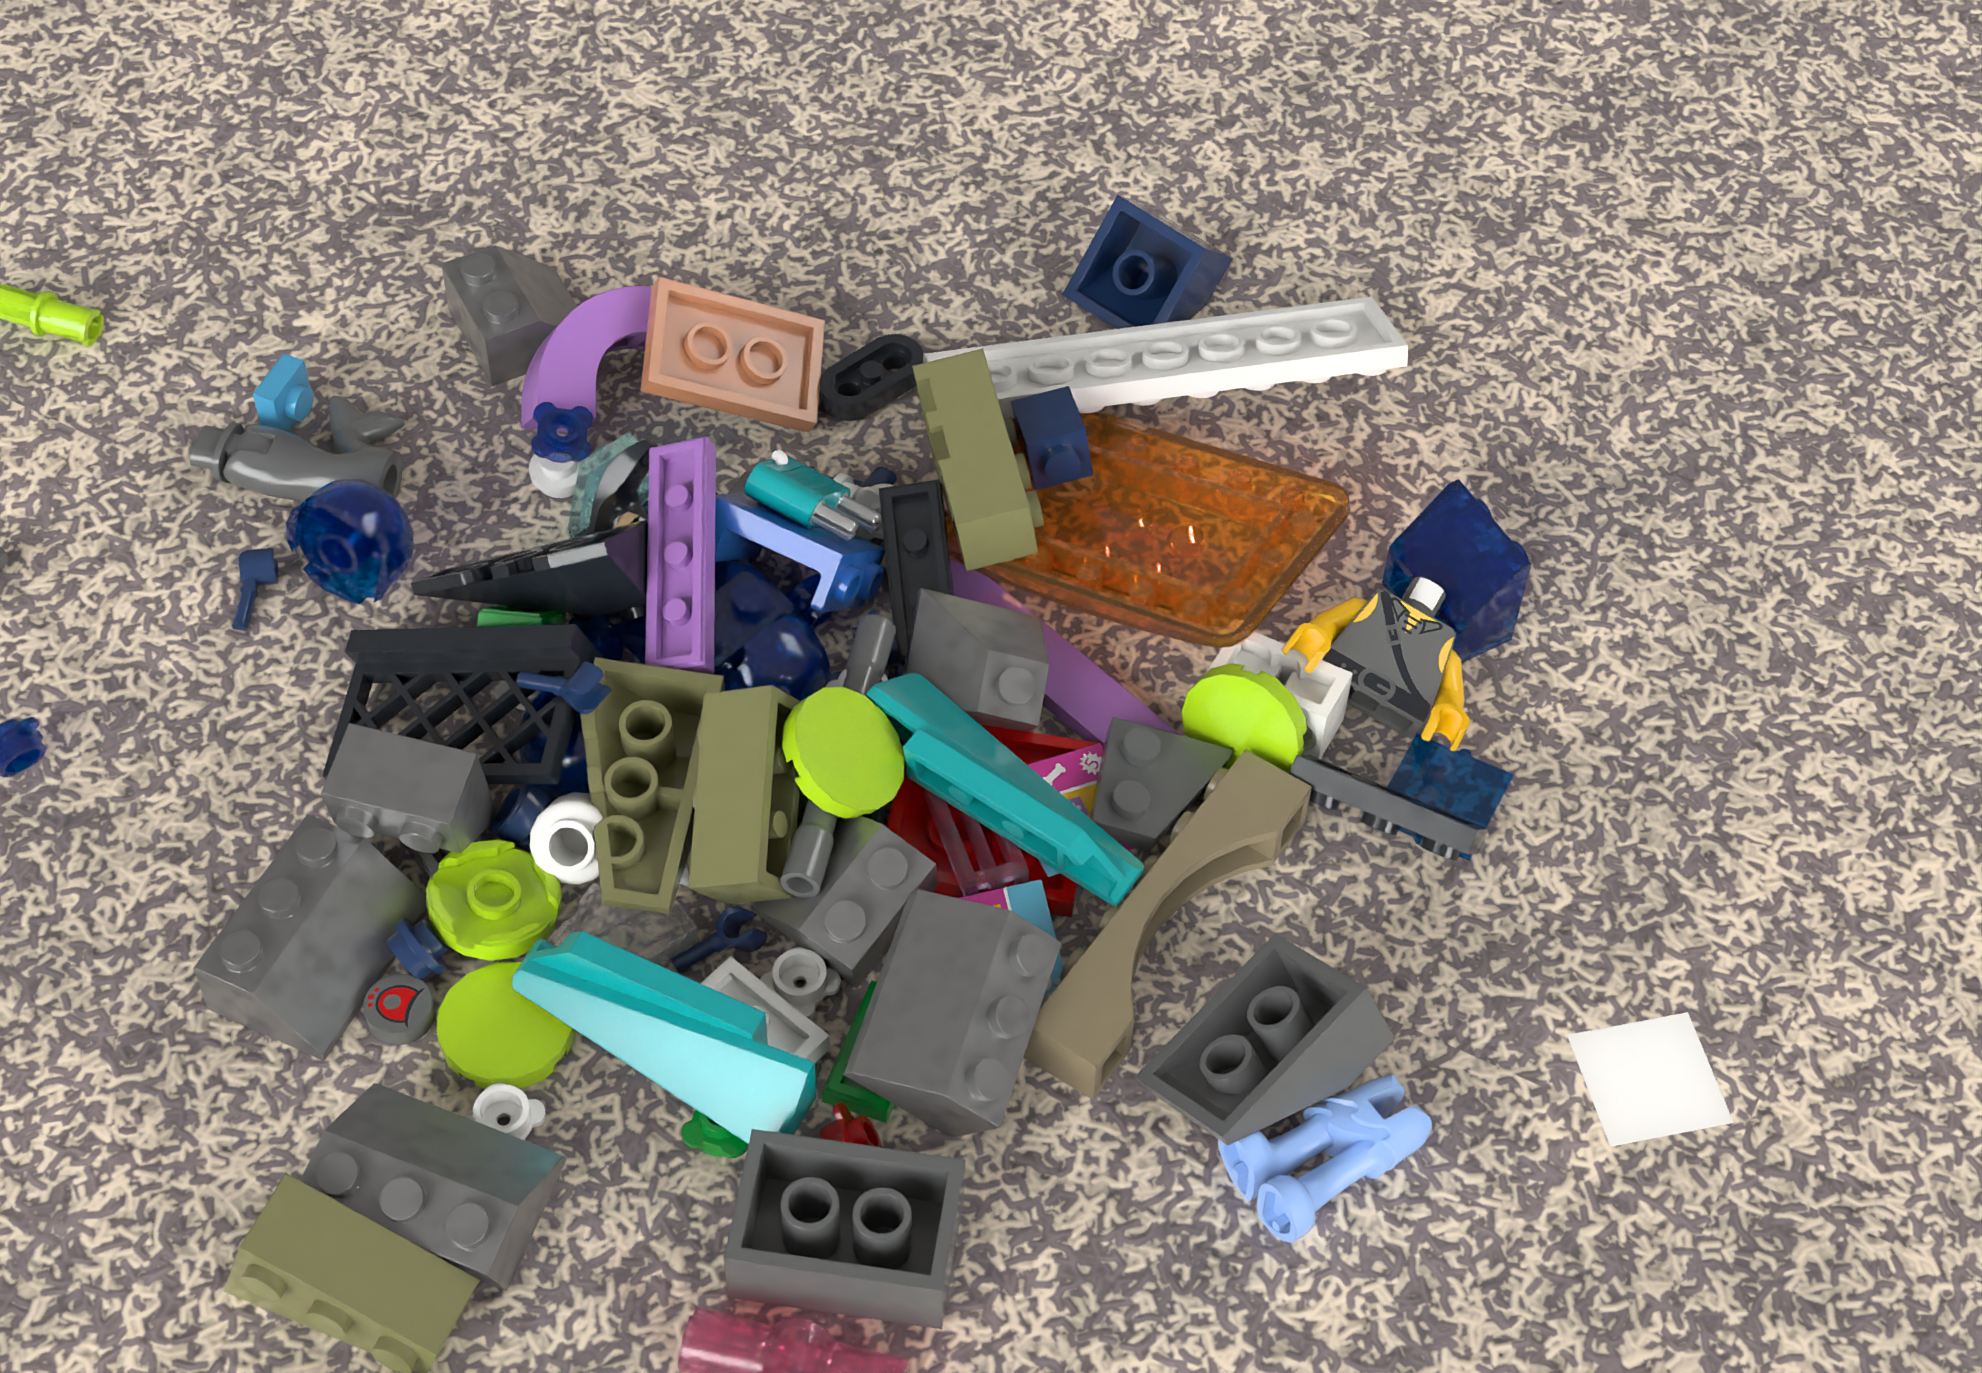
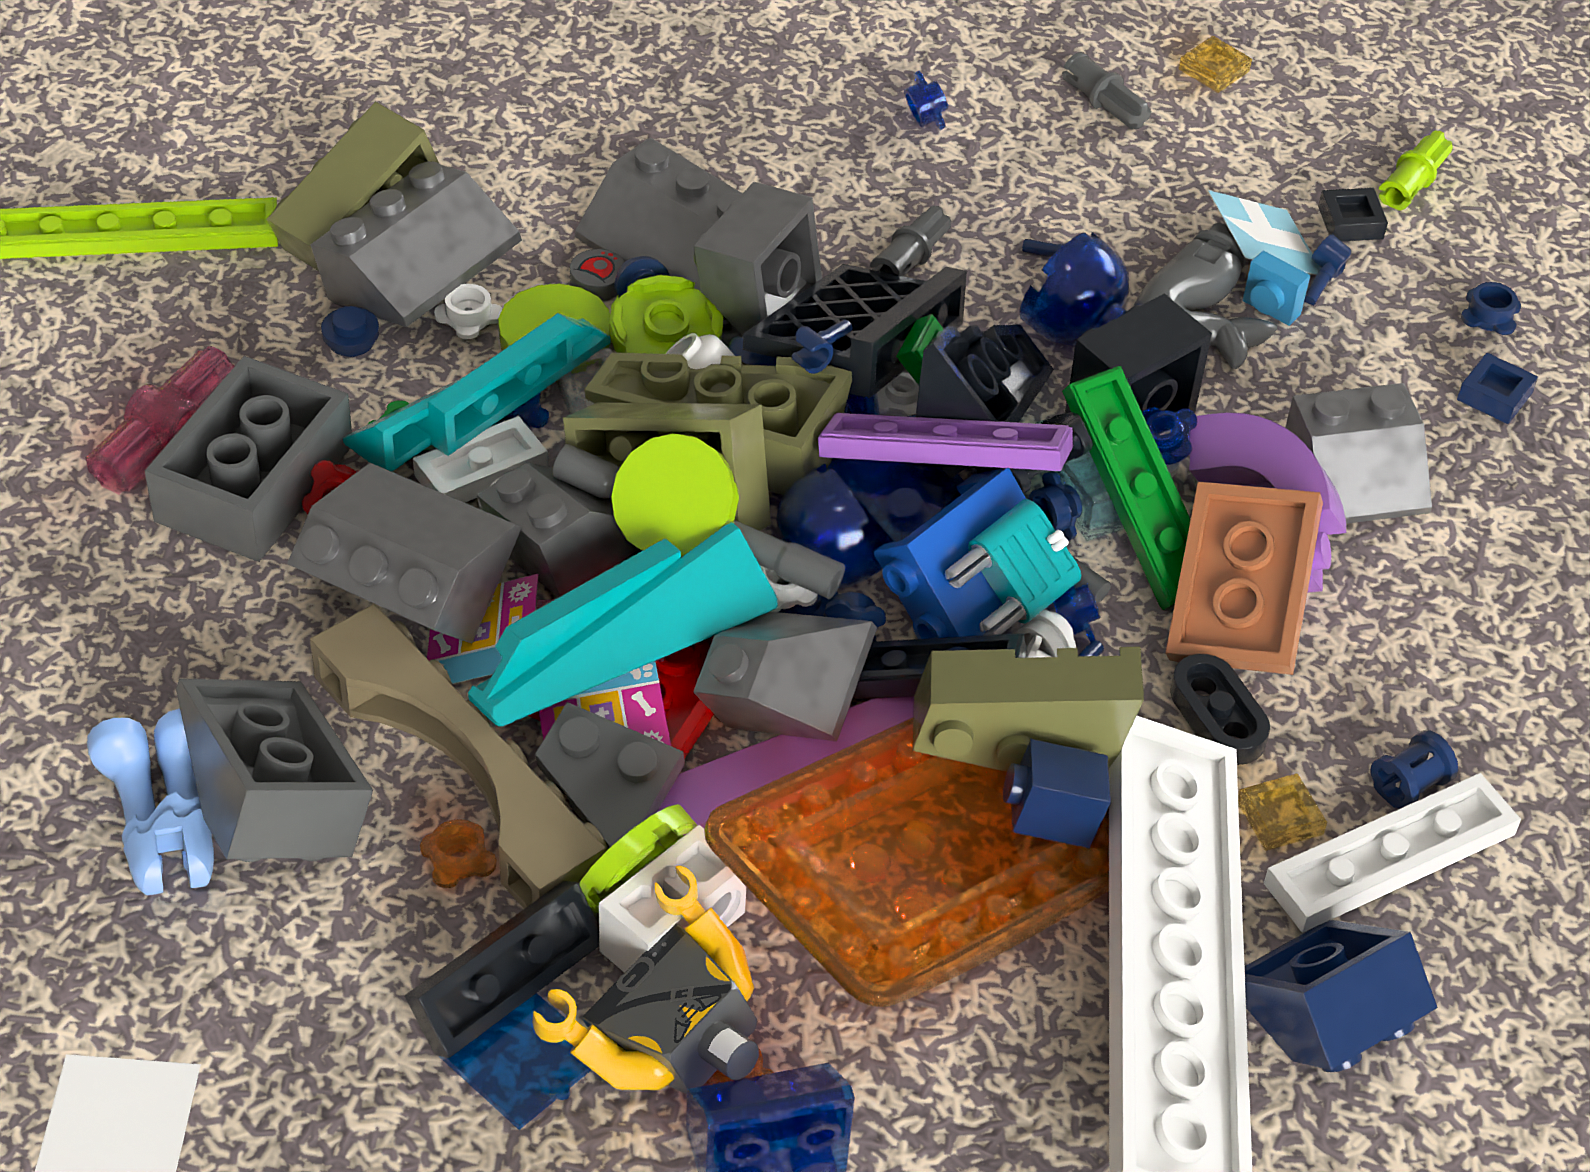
camera: 105 degrees right, 5 degrees down
none -> dark blue plate [321,306,379,357]
none -> clear orange plate [420,819,497,888]
none -> dark grey axle [870,206,951,277]
none -> green tile [1062,366,1191,610]
none -> black brick [1065,293,1212,435]
none -> medium azure sticker [1208,190,1321,275]
none -> clear yellow tile [1238,773,1327,851]
none -> white plate [1264,773,1521,933]
none -> dark blue hand [1304,234,1352,306]
none -> black plate [1318,188,1388,242]
none -> dark blue bush [1370,730,1459,809]
none -> dark blue plate [1457,353,1538,424]
none -> dark blue plate [1461,282,1521,335]

